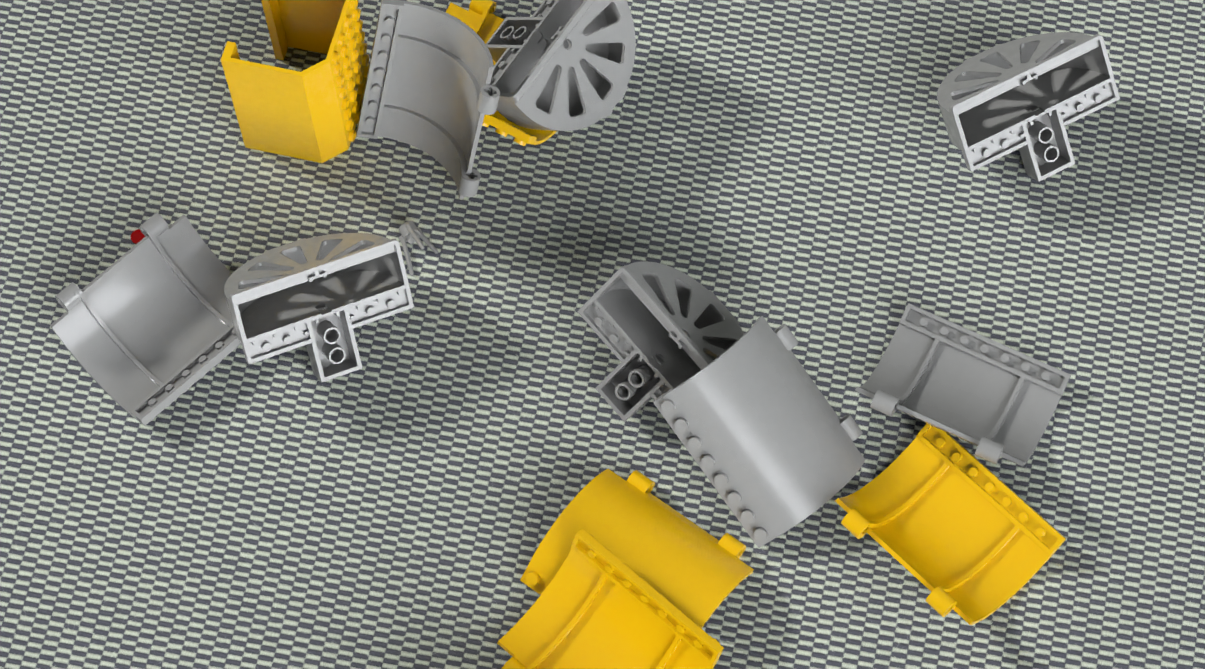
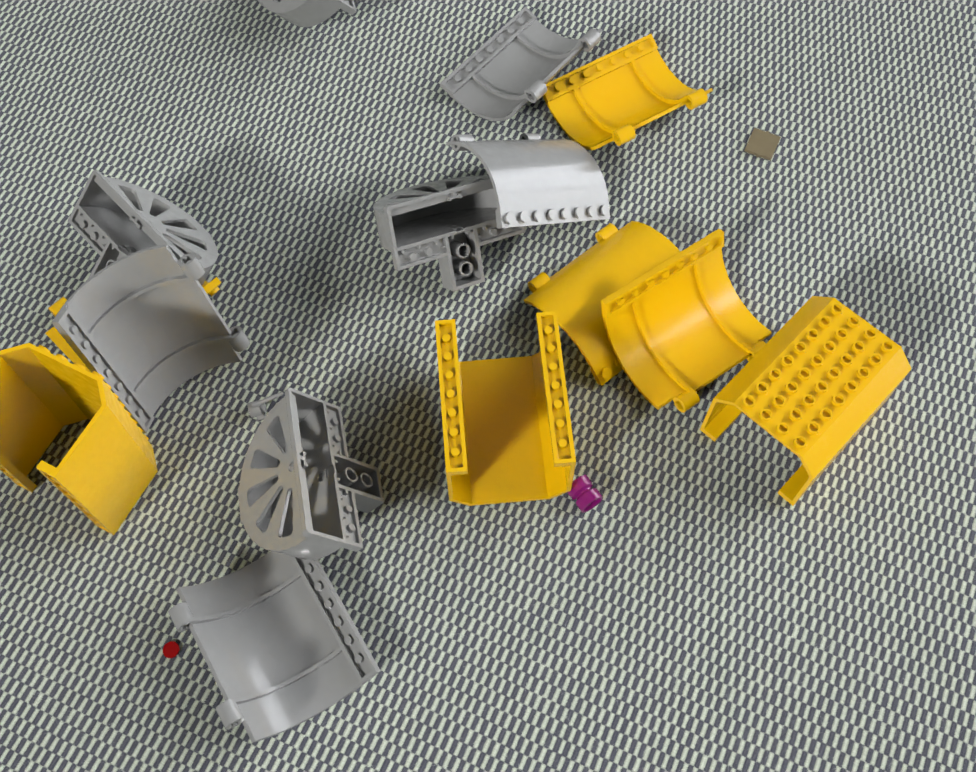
camera: 80 degrees left, 0 degrees up
none -> yellow panel [435,311,576,506]
none -> magenta wheel [567,475,603,513]

